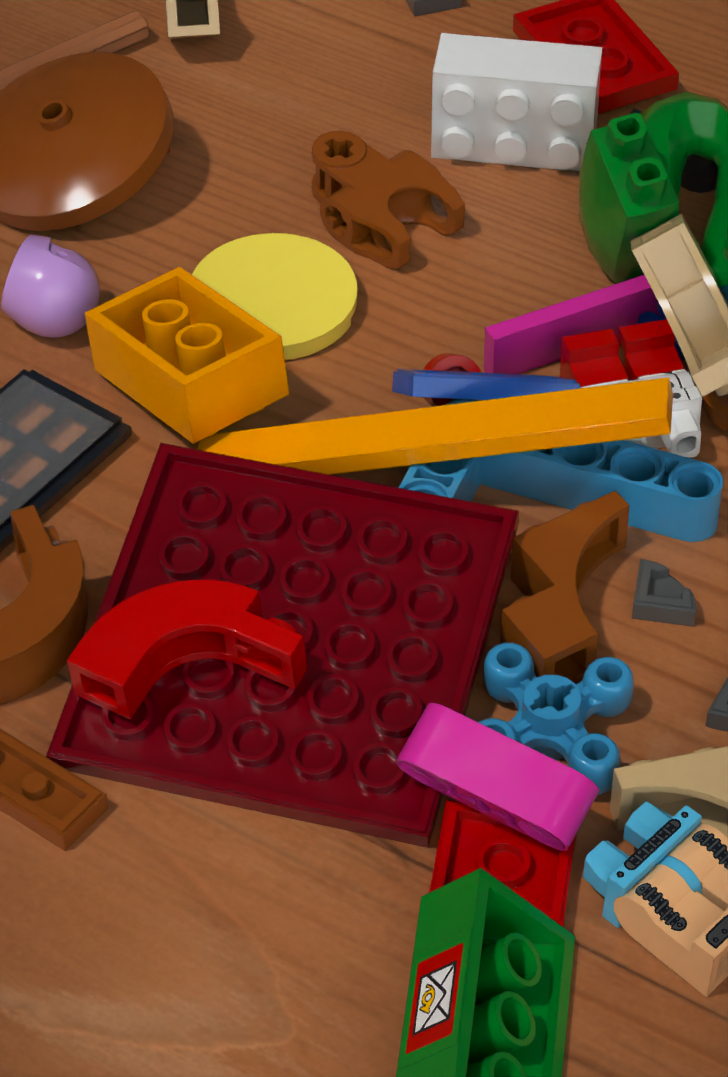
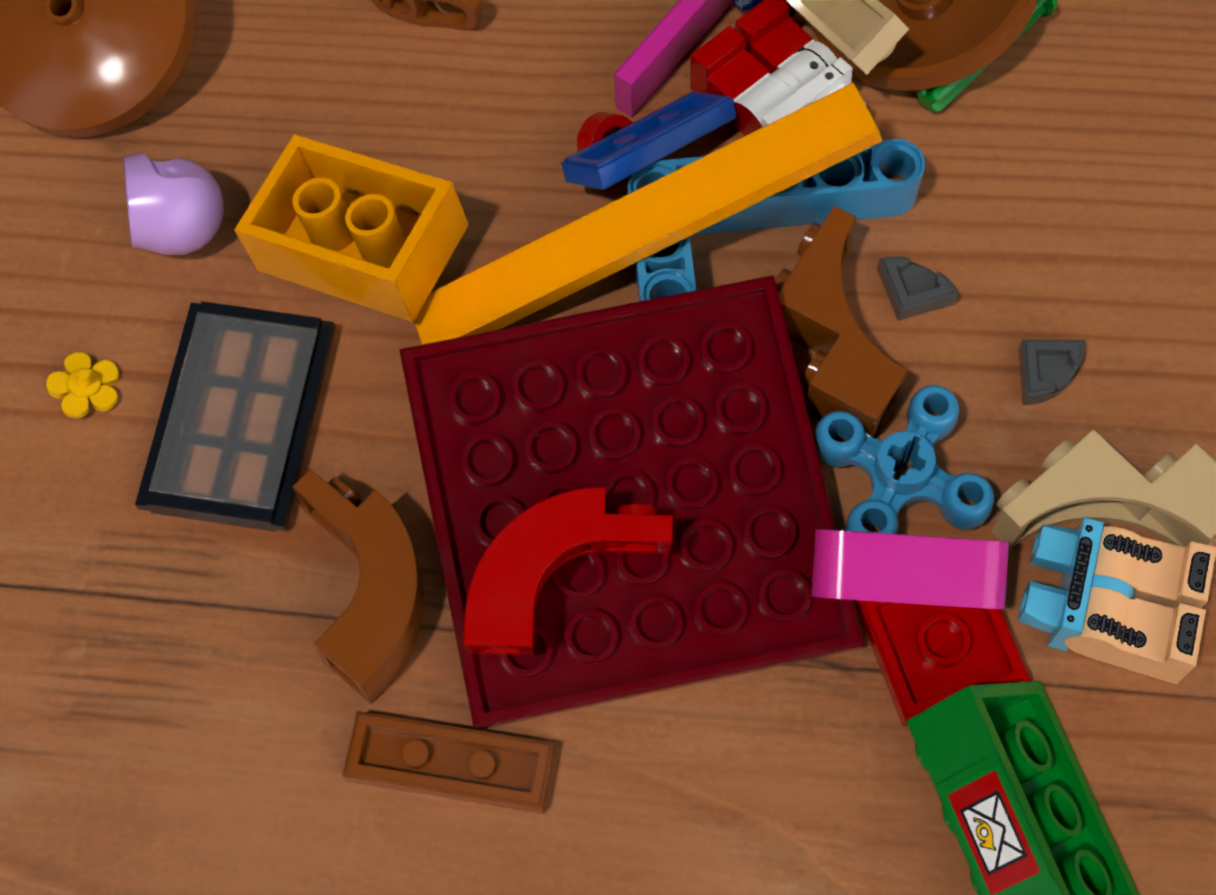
camera: 25 degrees left, 20 degrees up
light yellow tile [192,233,358,360] -> none

